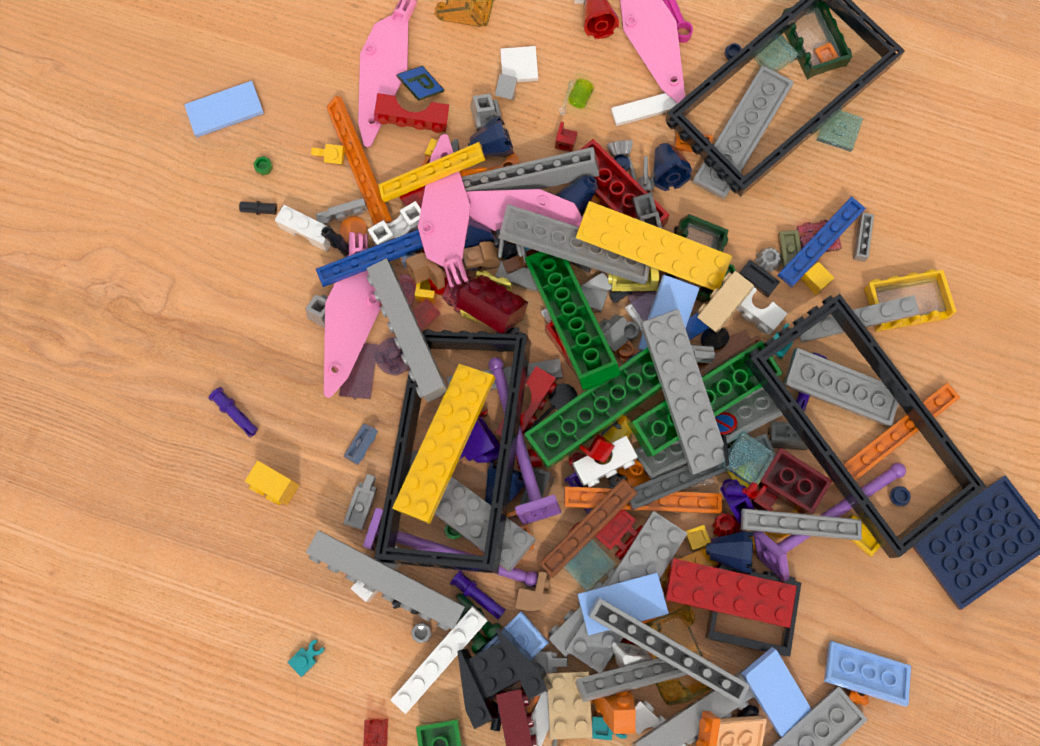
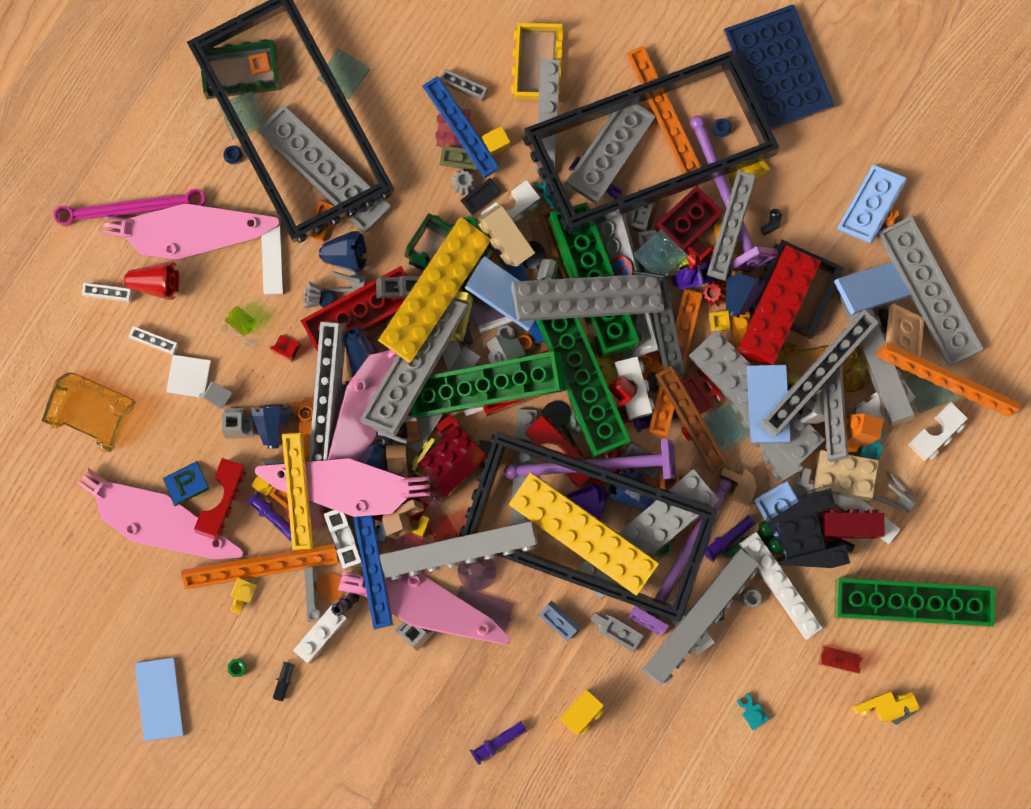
camera: 80 degrees left, 5 degrees up
none -> white piece [128,326,179,355]
none -> dark purple pin [247,491,292,541]
none -> red panel [435,414,459,438]
none -> black arm [760,209,782,236]

